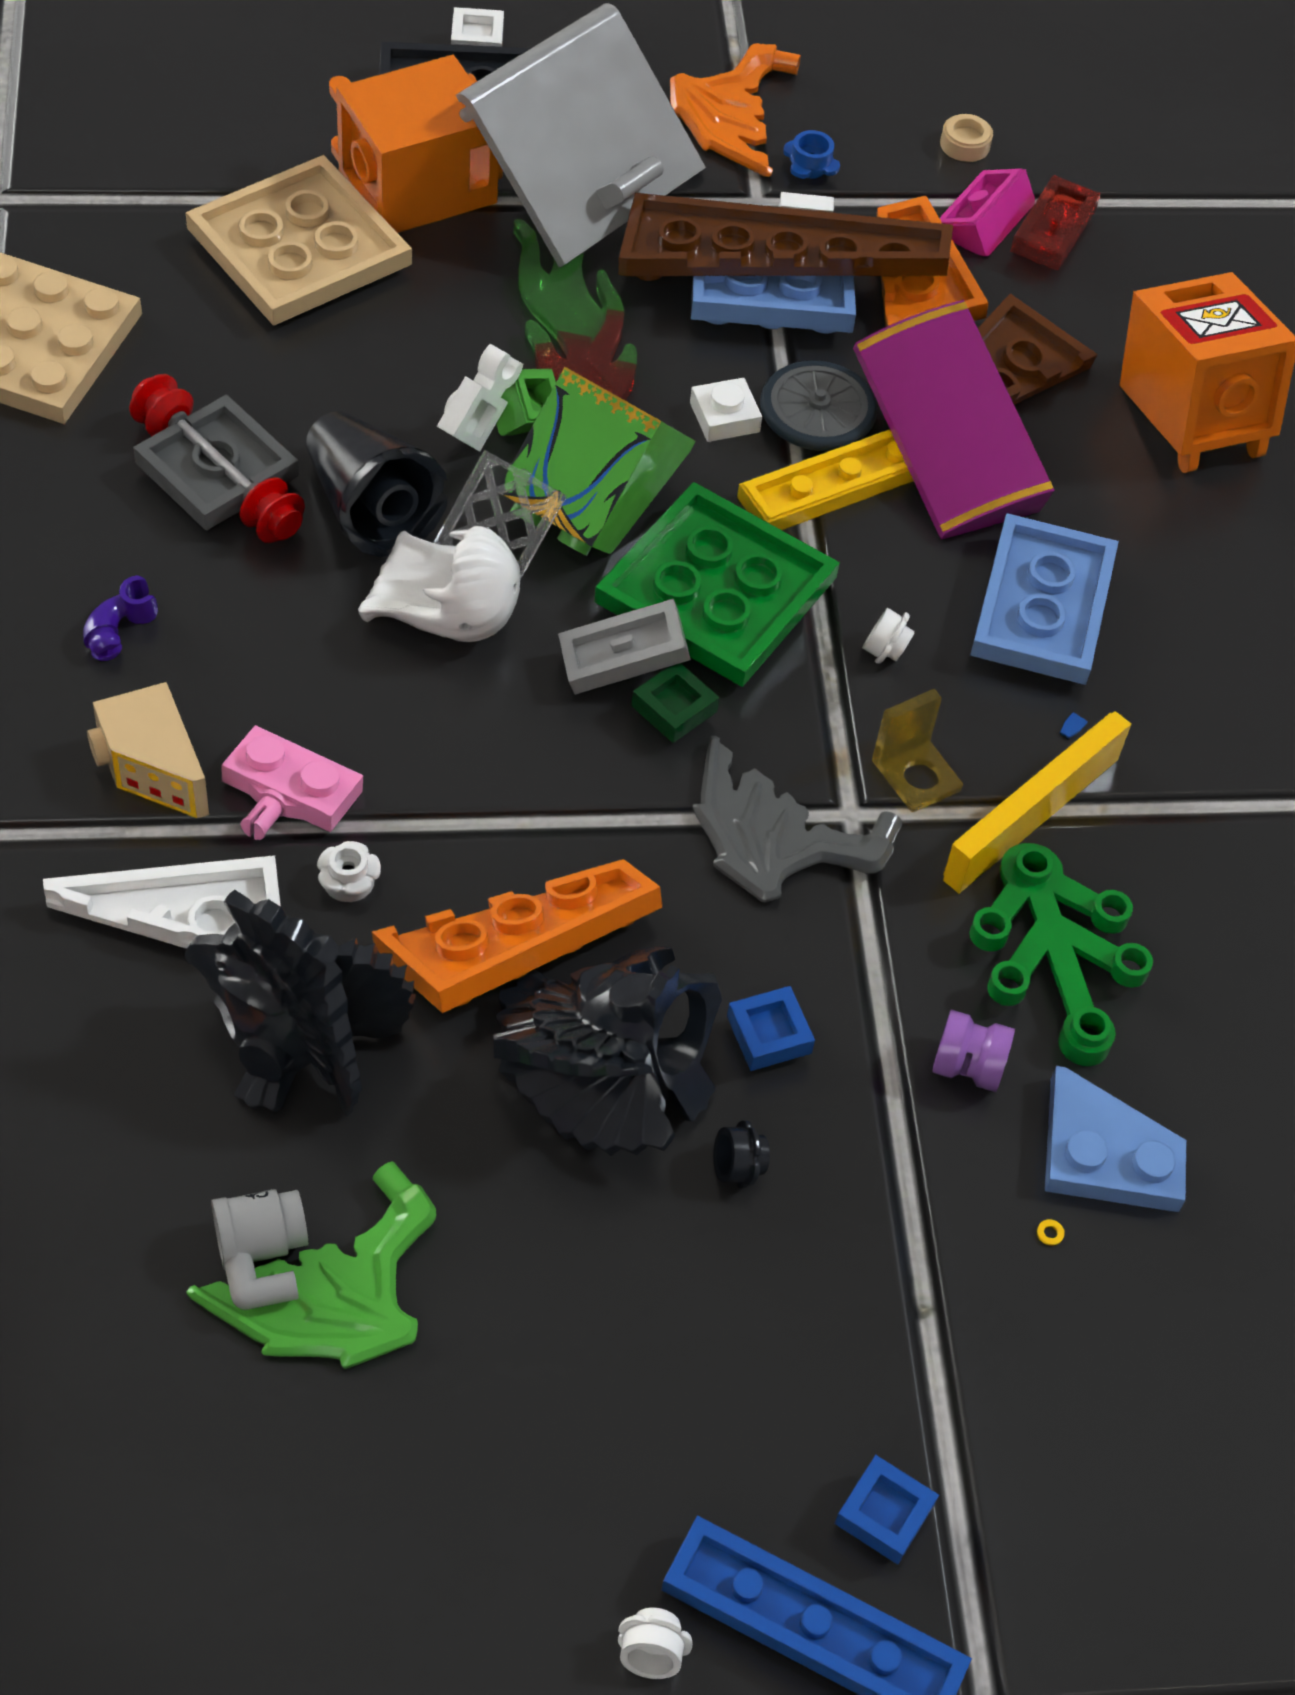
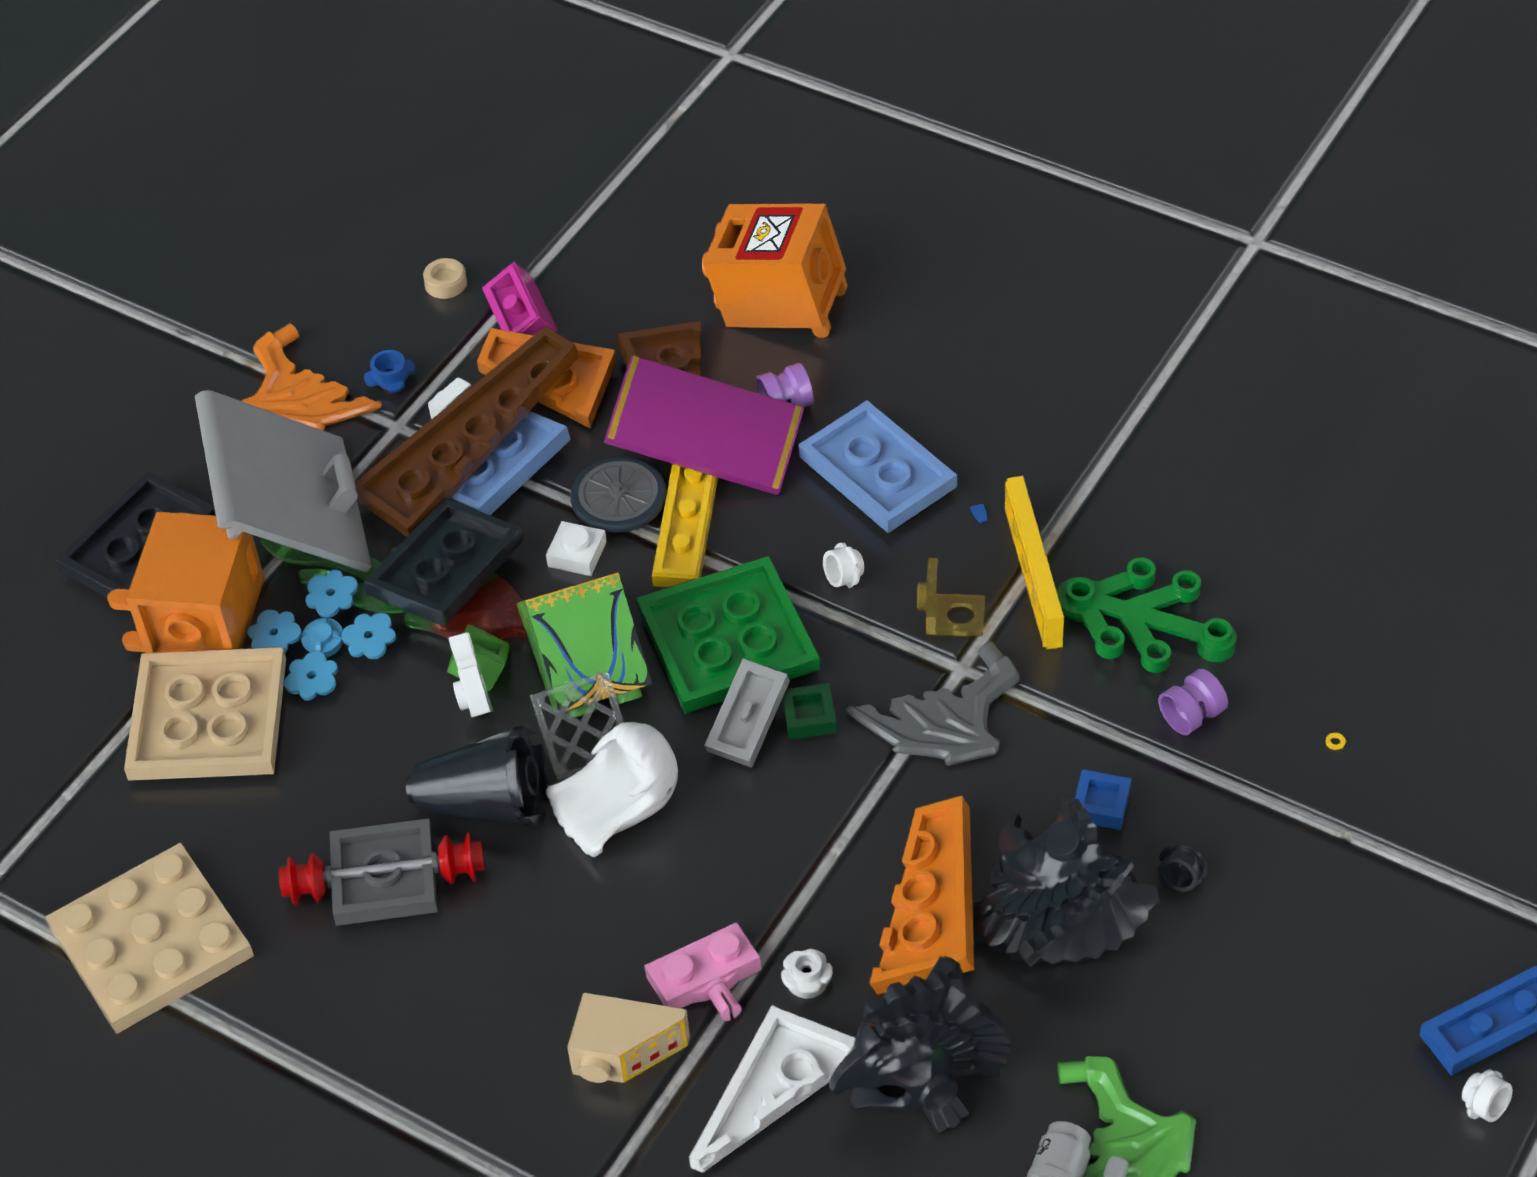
camera: 45 degrees left, 5 degrees down
dark purple arm [83,575,158,661] -> none
white plate [451,7,504,47] -> none
blue plate [834,1455,939,1565] -> none
clear red plate [1010,175,1101,271] -> none
medium blue wing [1045,1066,1187,1212] -> none
none -> dark azure plant [247,570,396,701]
none -> black plate [364,498,523,626]
none -> medium lavender wheel [756,363,814,407]

